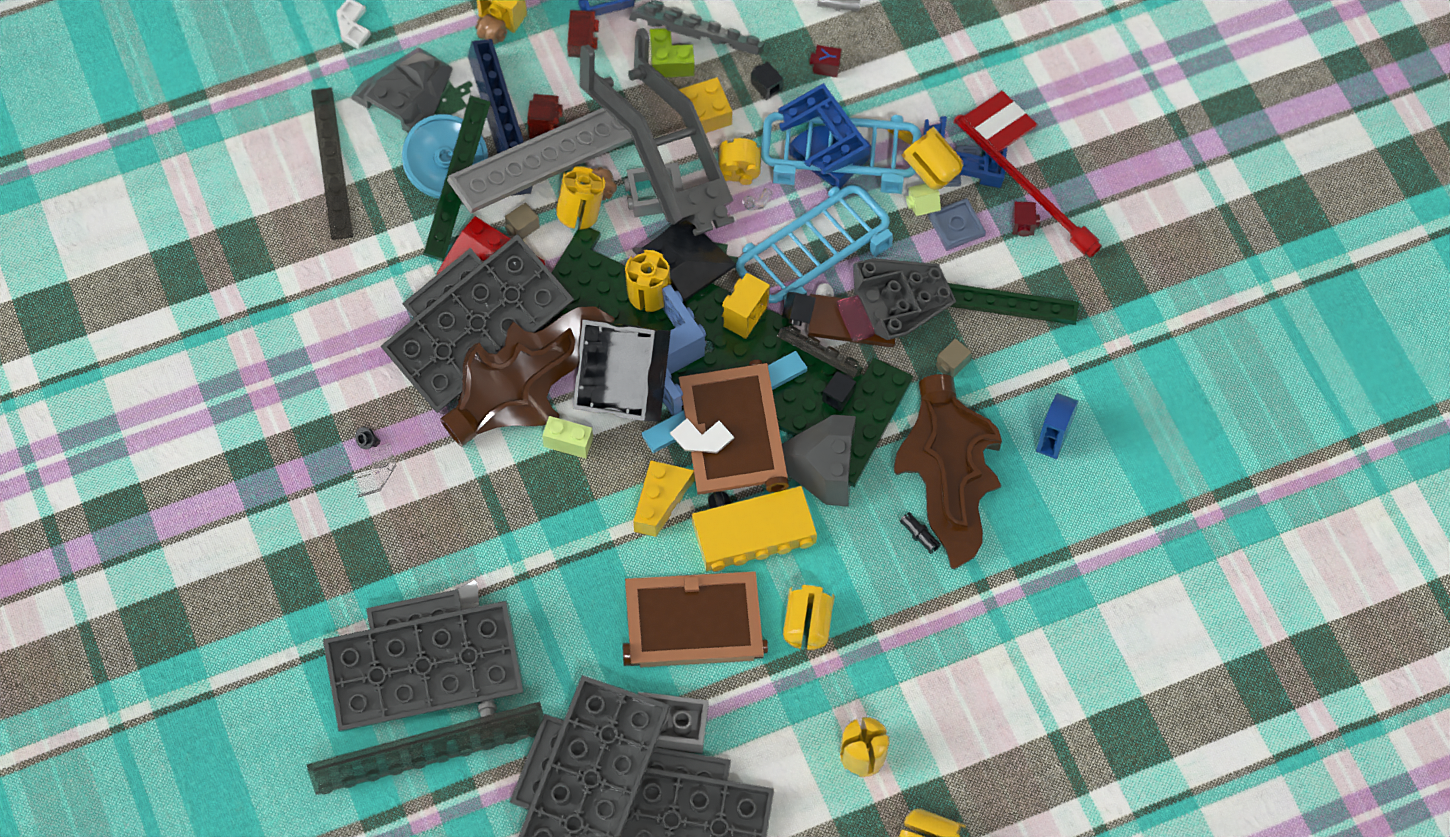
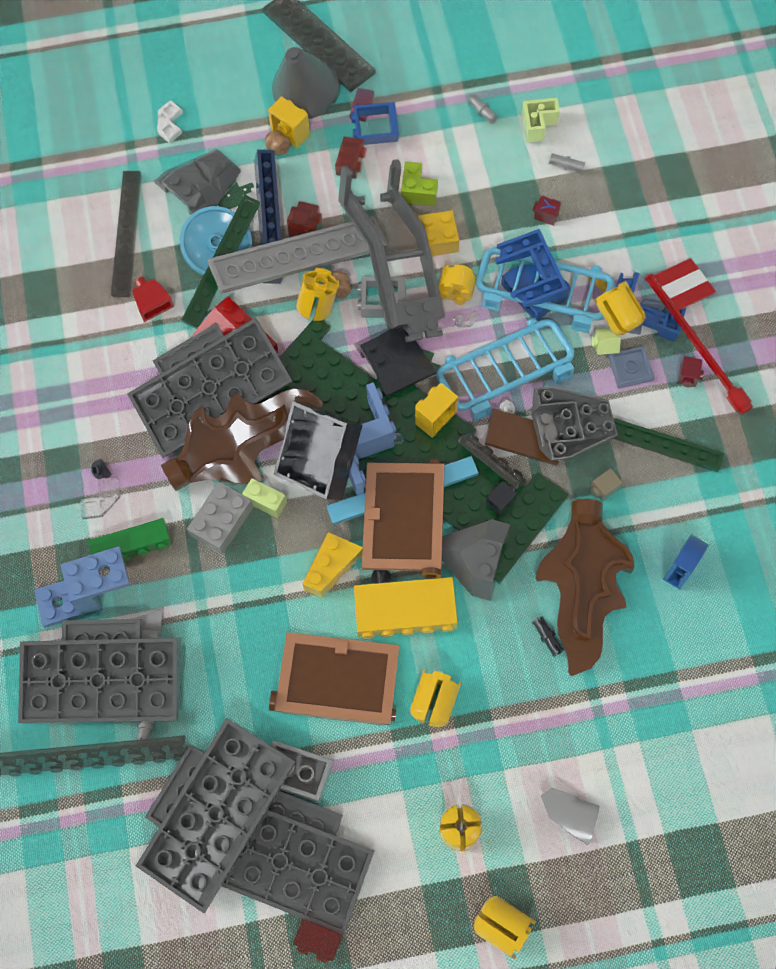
camera: 15 degrees right, 5 degrees up
dark tan brick [505,202,540,239] -> none
yellow cylinder [625,250,671,312] -> none
dark grey wing [629,0,765,55] -> none
white tile [670,419,734,453] -> none
black brick [751,61,783,101] -> none
black brick [782,292,816,326] -> none
clear pink tile [837,295,875,342] -> none
none -> medium blue bracket [34,546,130,628]
none -> green brick [88,518,173,568]
none -> red torso [132,277,174,322]
none -> light grey brick [187,482,254,555]
none -> light grey panel [541,788,600,845]

